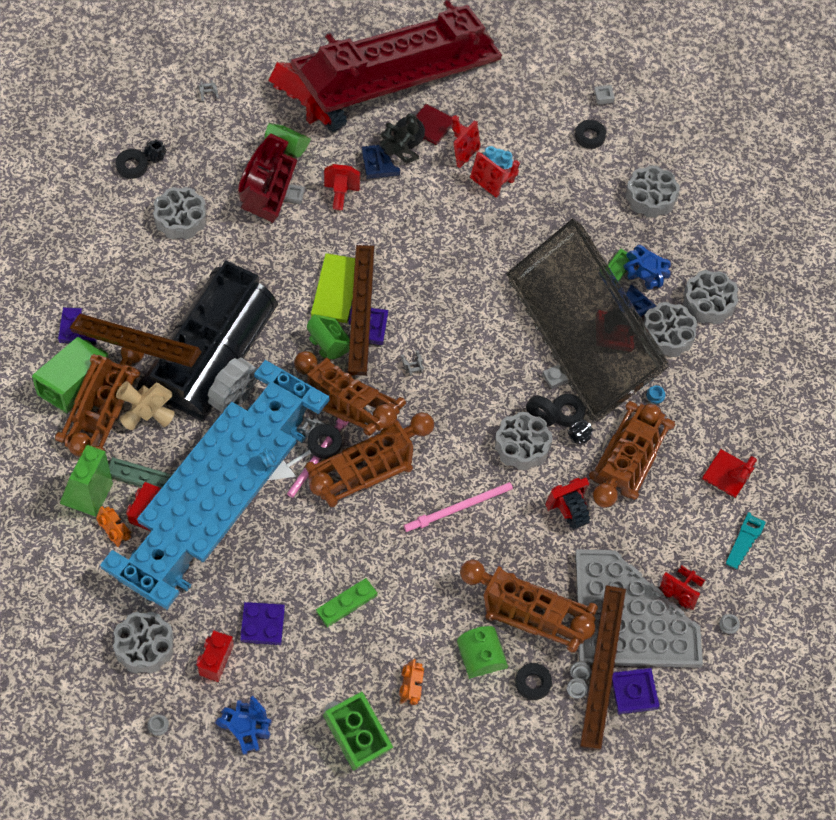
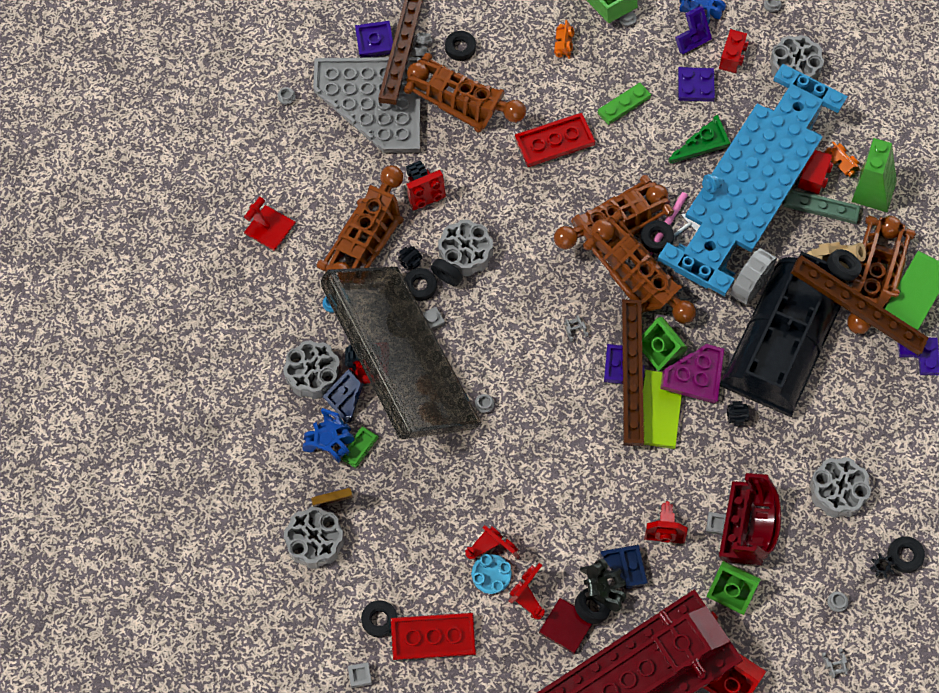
camera: 175 degrees left, 5 degrees up
bright pink bar [403,482,513,532] -> none
bright green brick [457,626,508,679] -> none
red plate [659,565,706,610] -> none
light grey connector [683,270,738,324] -> none
teal piece [726,512,766,570] -> none
none -> pearl gold tile [311,488,353,507]
none -> red plate [391,613,476,660]
none -> light grey plate [475,394,494,413]
none -> red plate [515,113,596,167]
none -> magenta plate [660,344,724,404]
none -> green wing [668,115,730,164]
none -> dark purple plate [675,6,712,54]
none -> black gear [727,401,749,426]
none -> black tyre [827,249,862,281]
none -> light grey plate [827,592,848,612]

